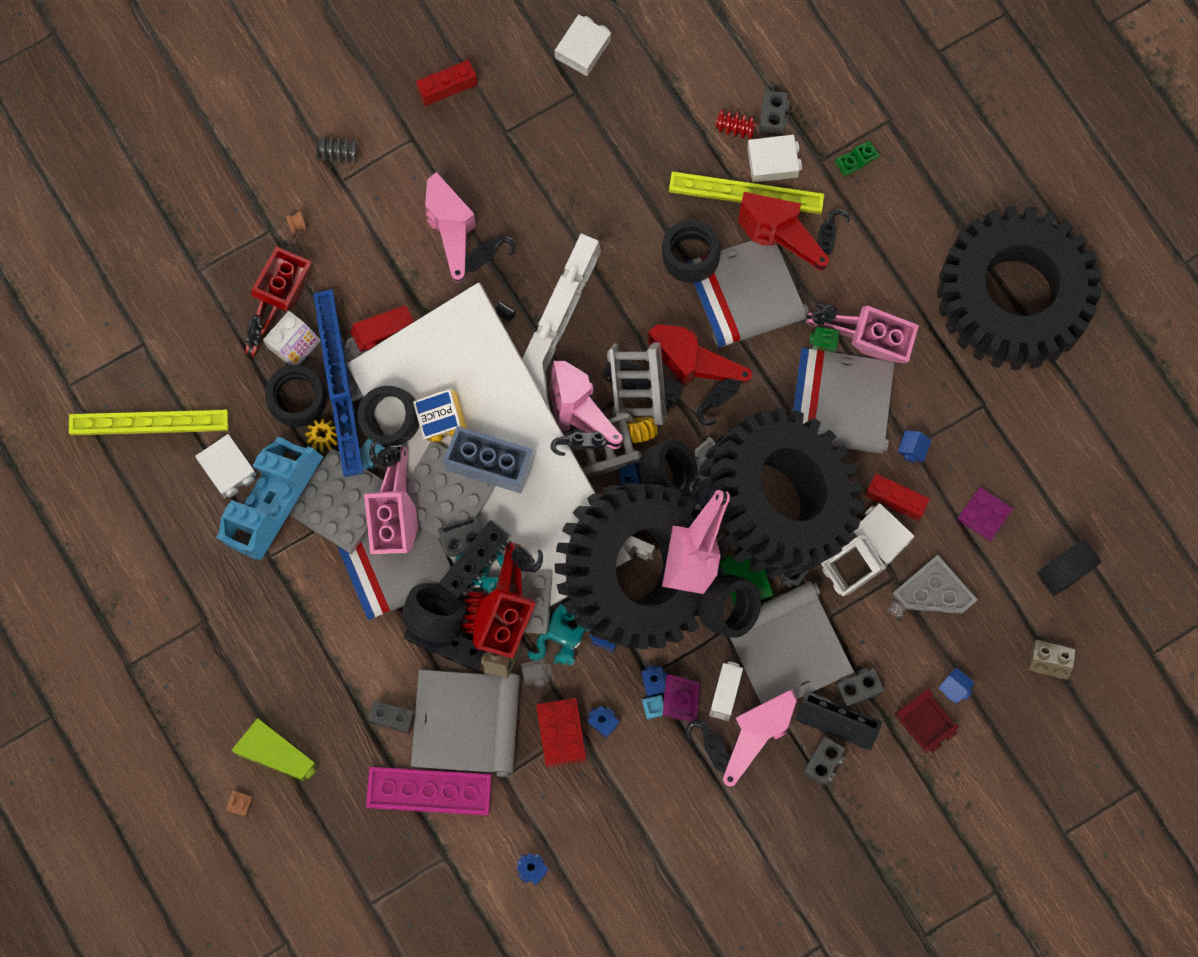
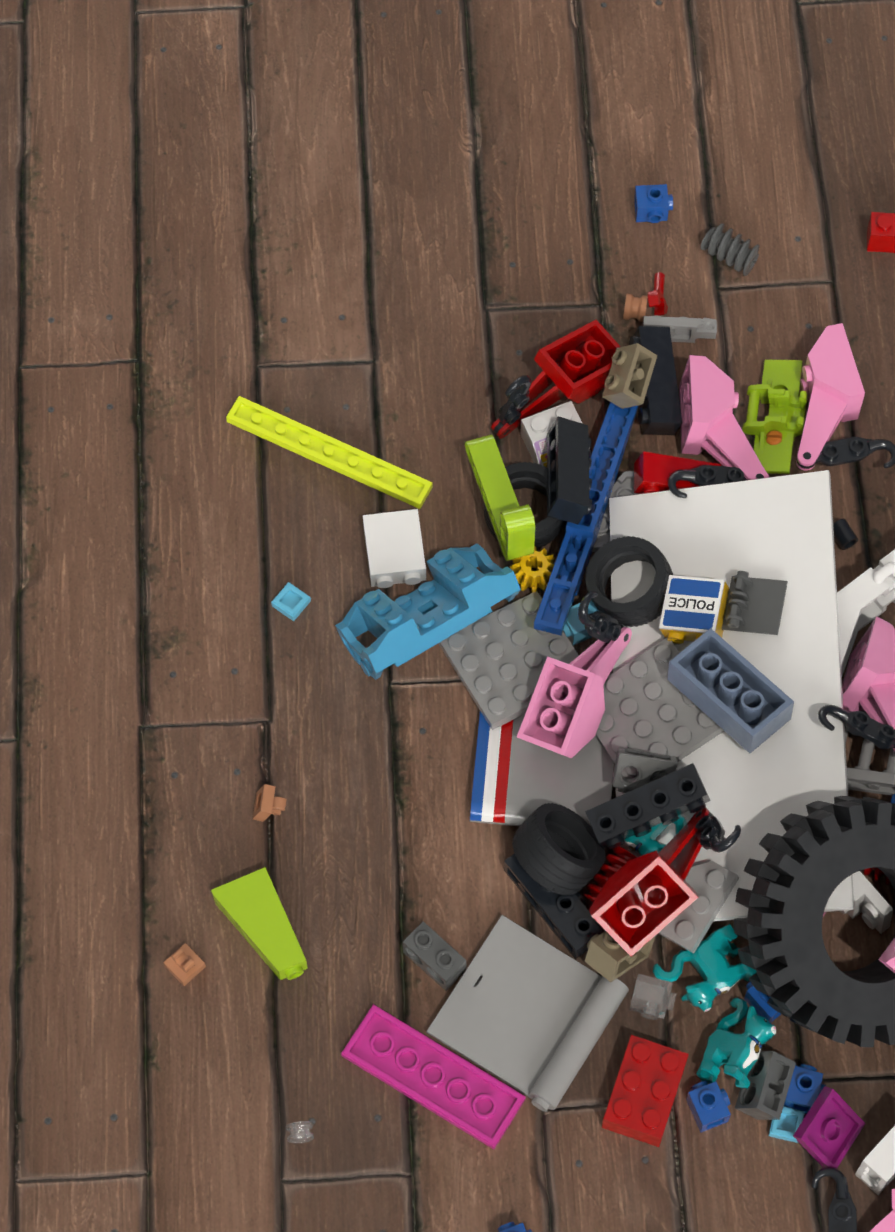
camera: 30 degrees right, 10 degrees down
none -> nougat tile [253,784,287,822]
none -> medium azure tile [271,582,311,621]
none -> clear bush [286,1121,314,1143]
none -> lime beam [465,434,535,561]
none -> black brick [547,416,592,524]
none -> dark tan brick [602,343,658,409]
none -> black brick [629,326,682,435]
none -> blue brick [634,184,673,223]
none -> light grey hinge [642,315,717,343]
none -> red bar [648,272,668,316]
none -> bright pink slope [668,355,769,498]
none -> teal animal [696,998,776,1089]
none -> dark grey hinge [722,571,788,635]
none -> dark grey brick [735,1051,796,1120]
none -> lime piece [742,360,807,474]

